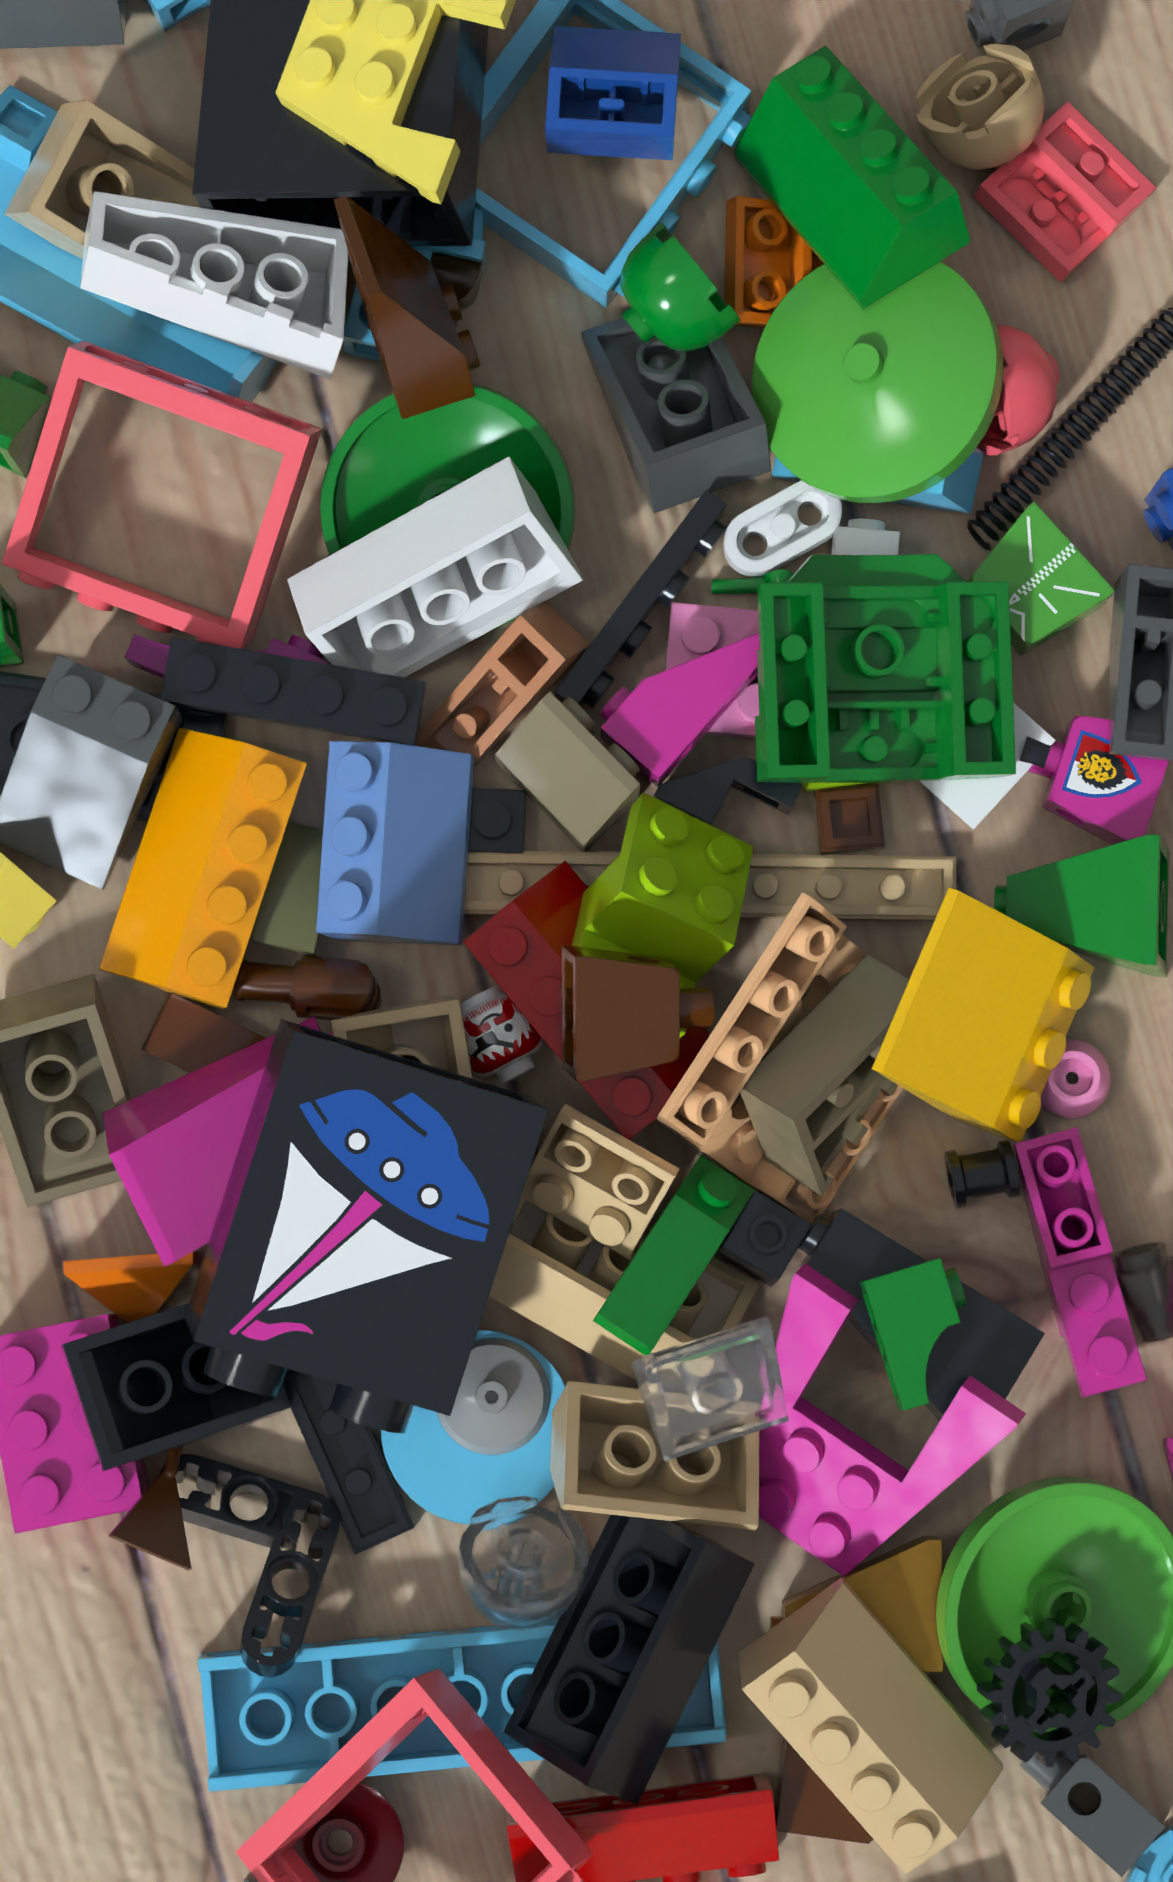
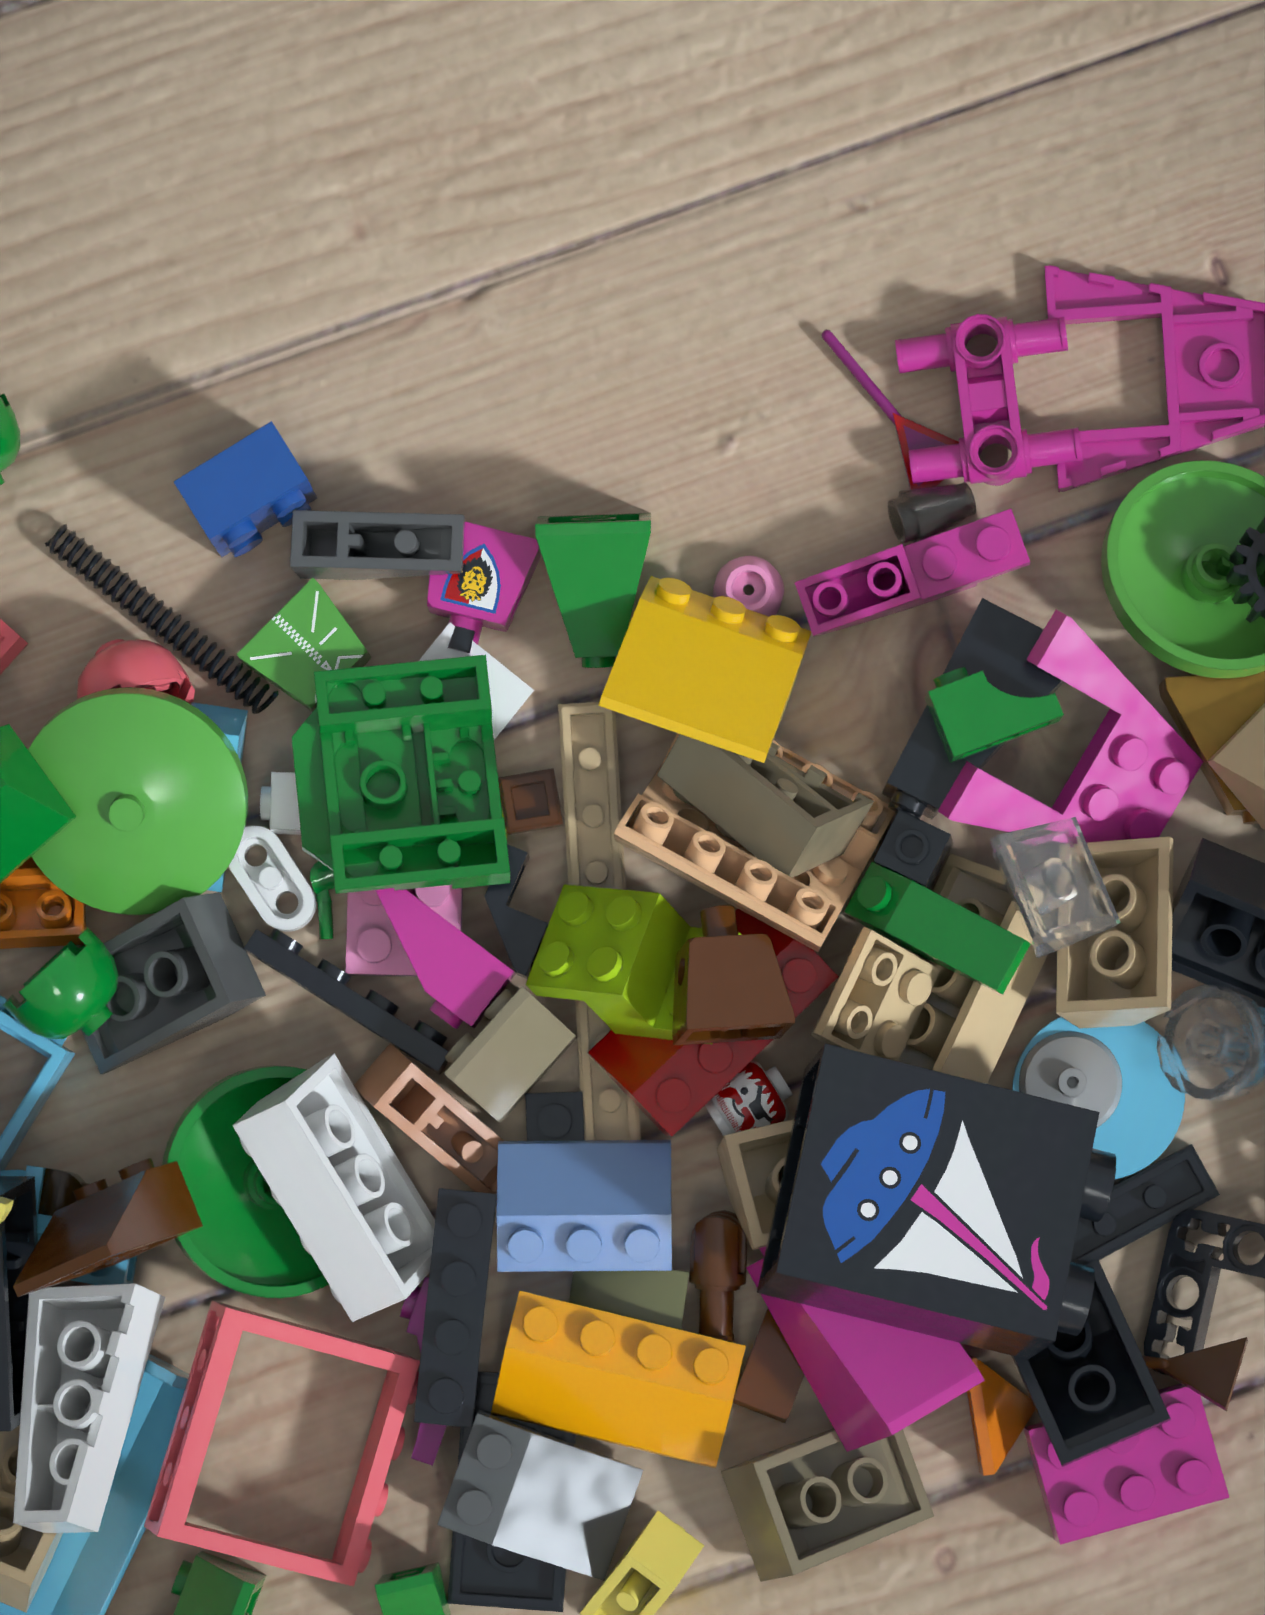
camera: 85 degrees left, 0 degrees up
black bush [944,1140,1020,1208] -> none

